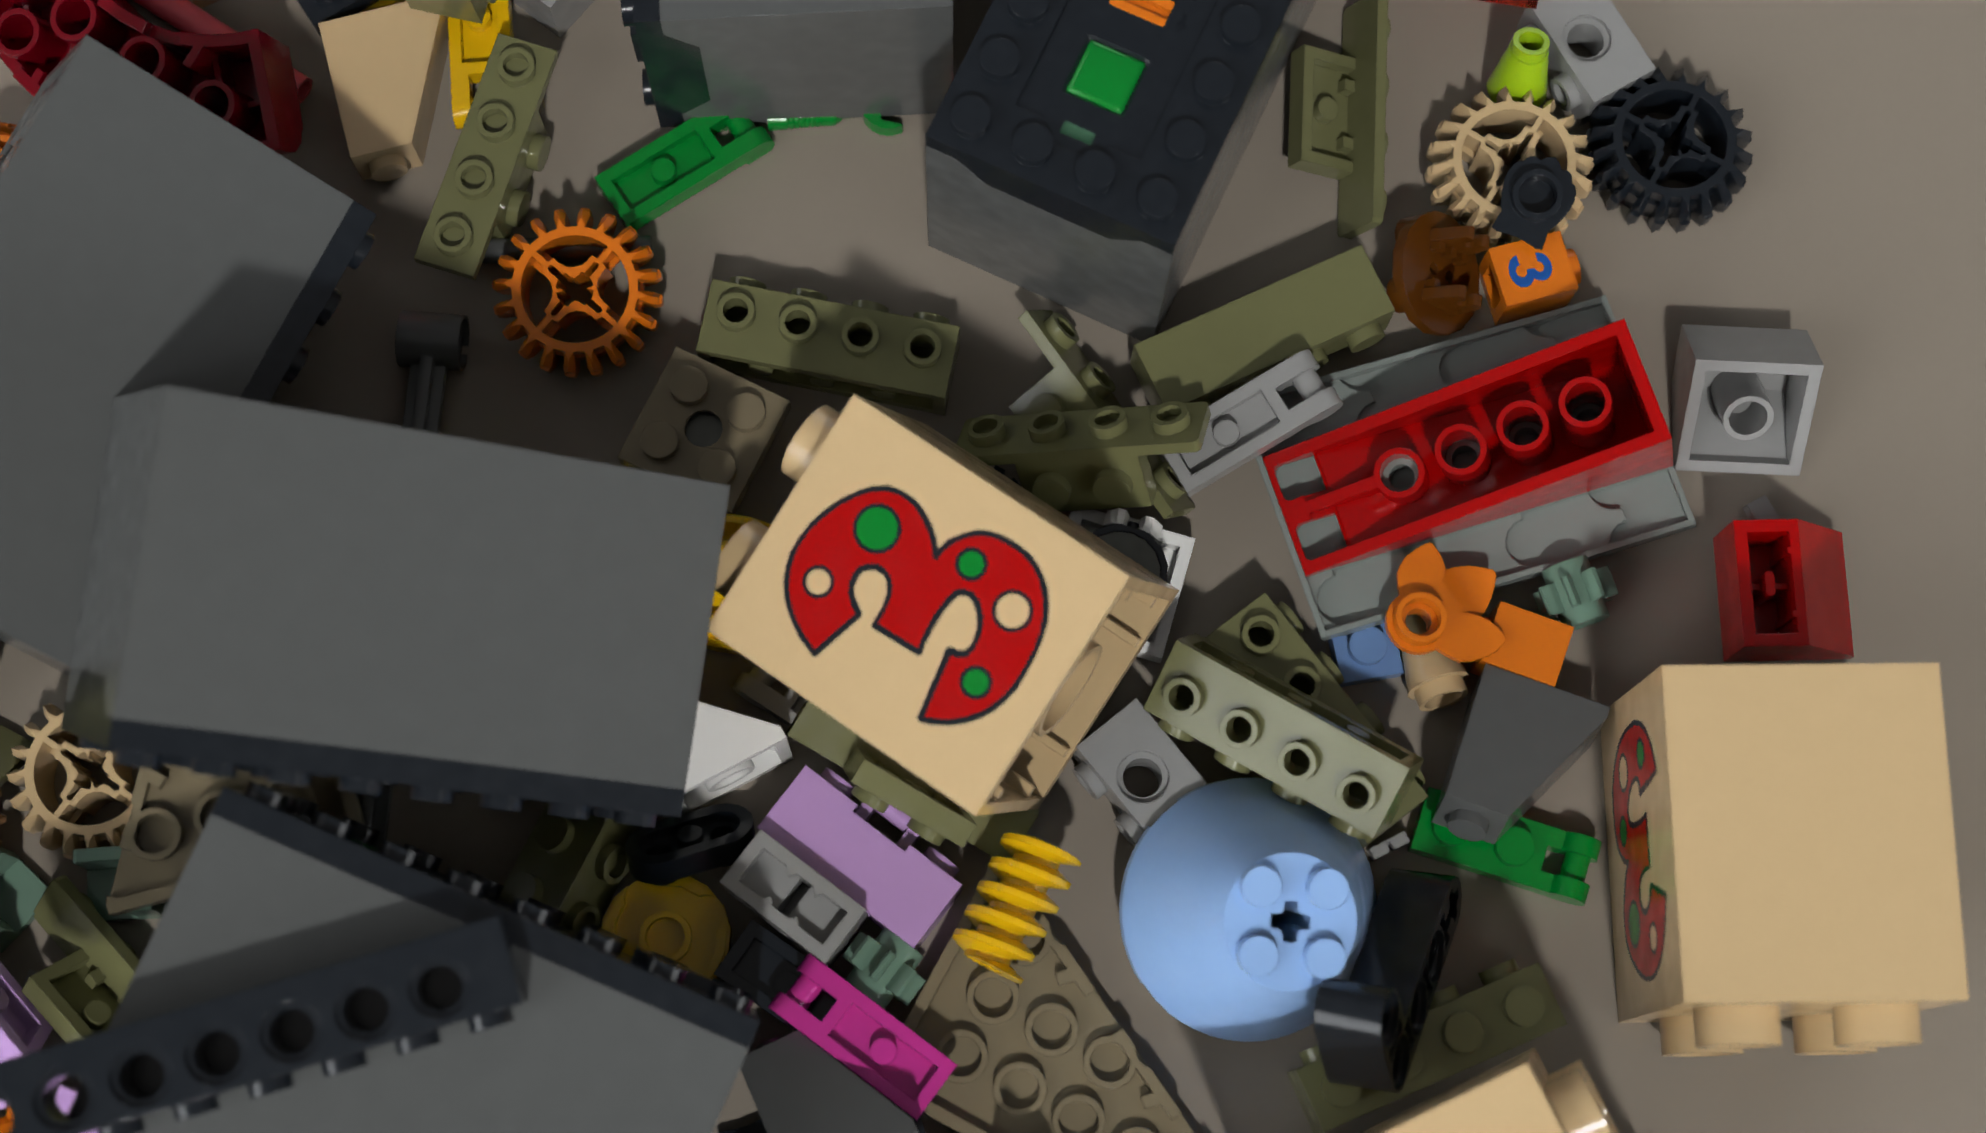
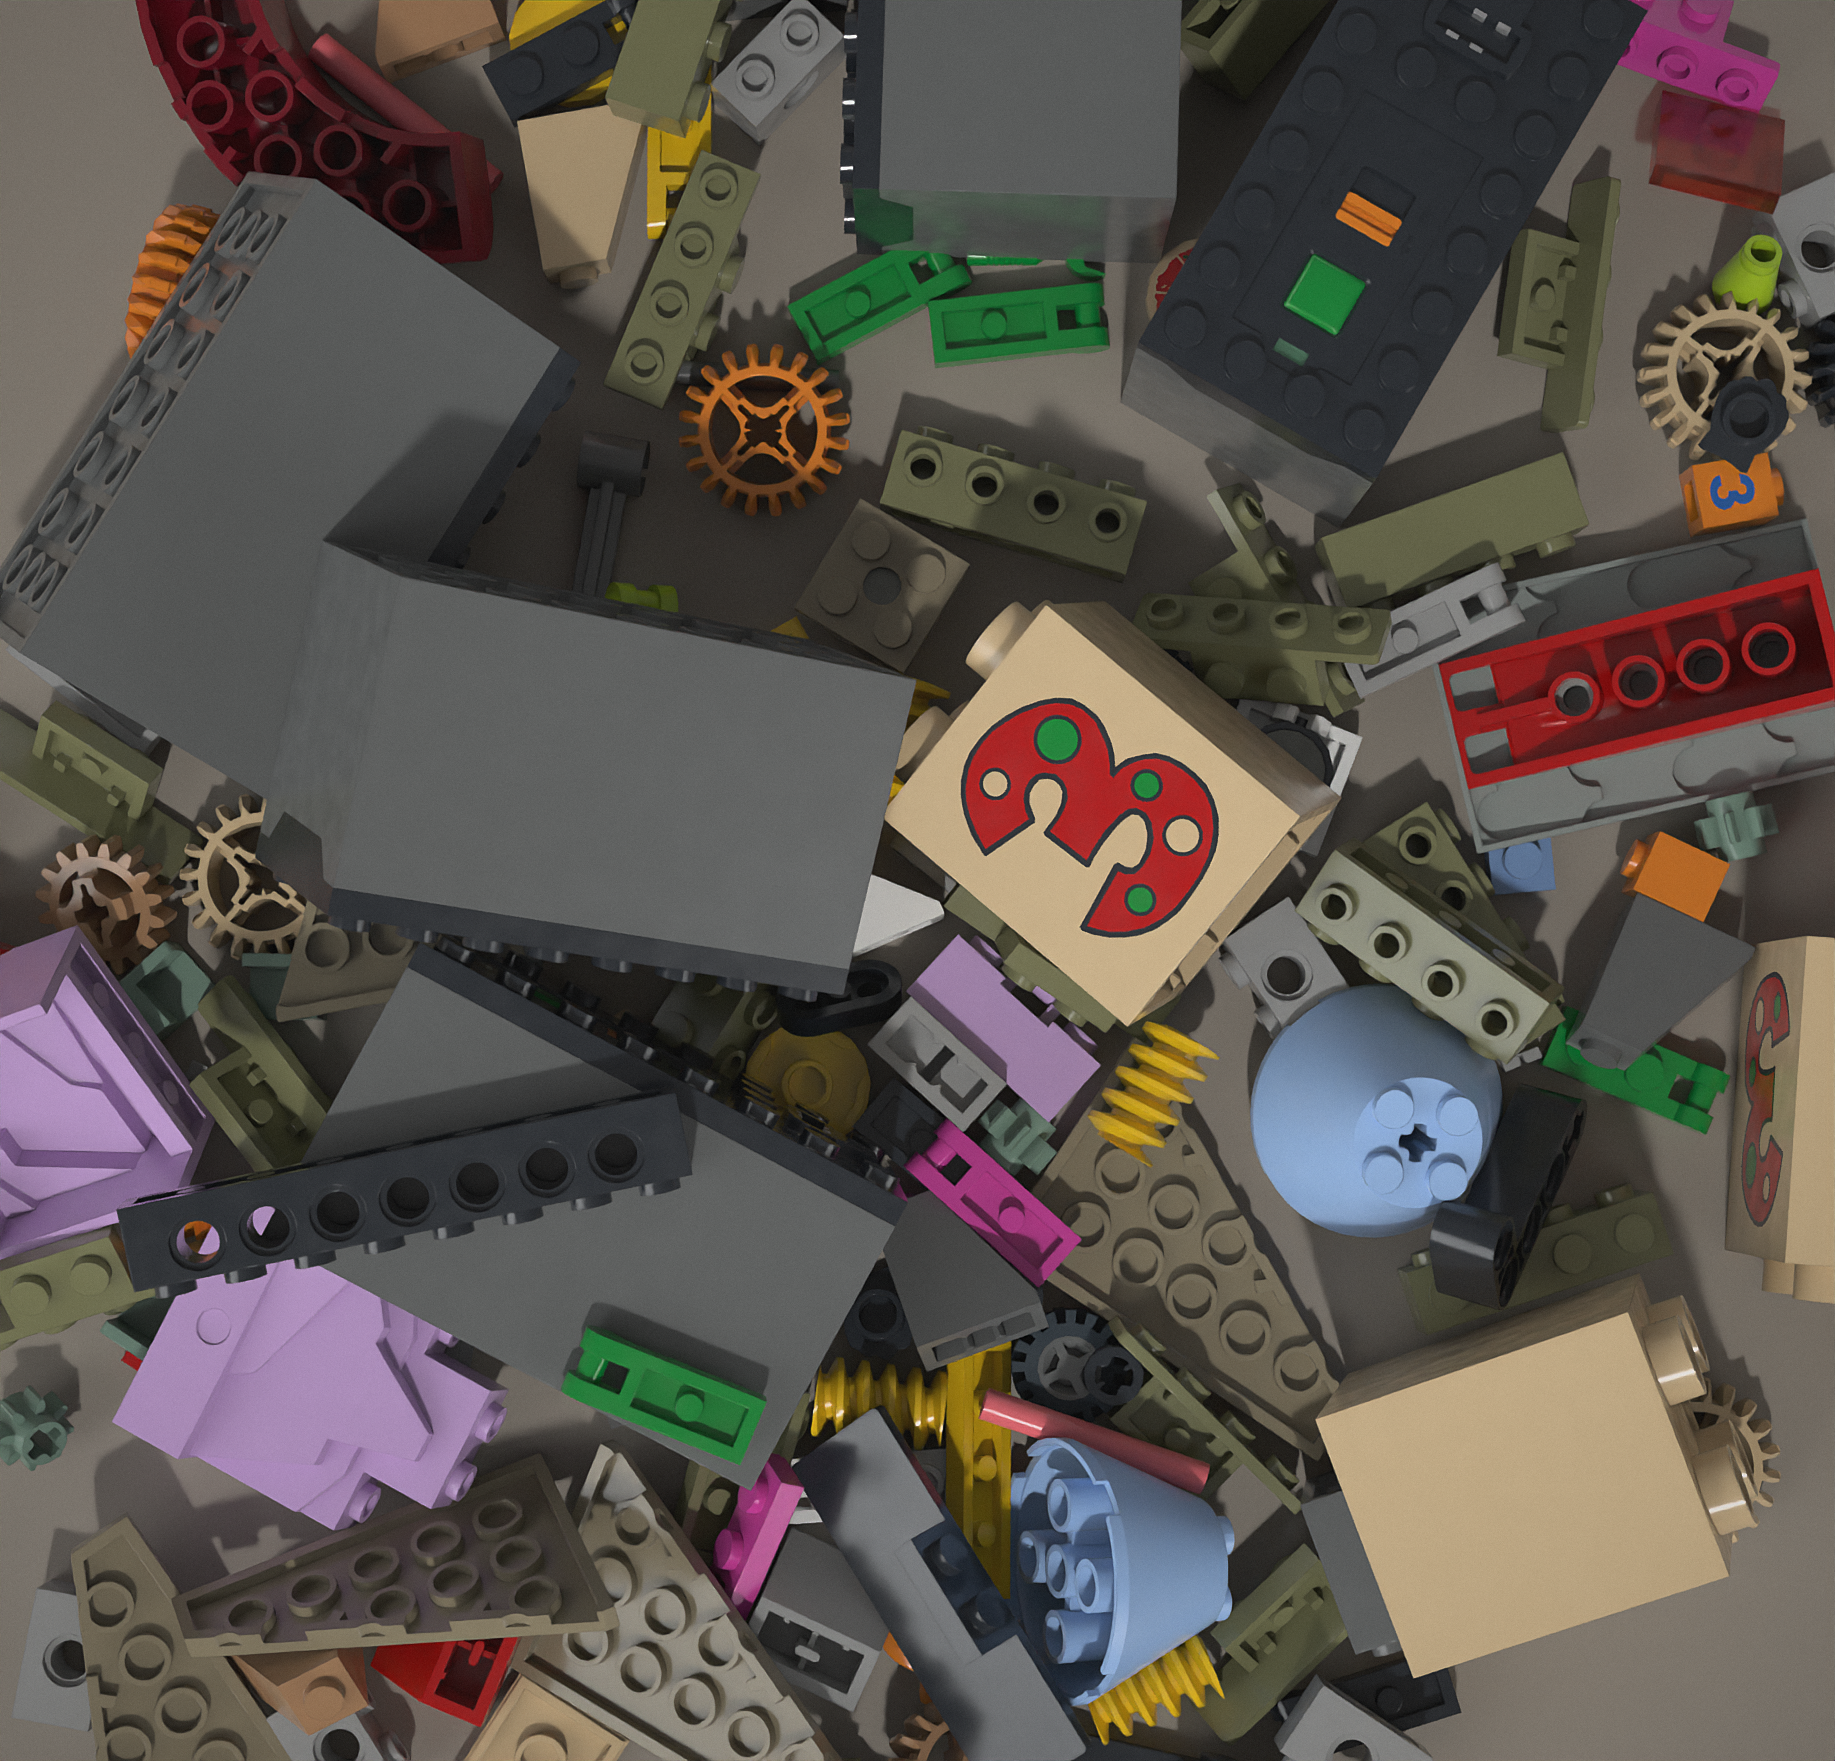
camera: 10 degrees right, 10 degrees up
orange plate [1384,542,1506,663] -> none
reddish brown plate [1386,210,1490,337] -> none
tan cone [1401,615,1469,711] -> none
none -> green plate [928,283,1111,368]

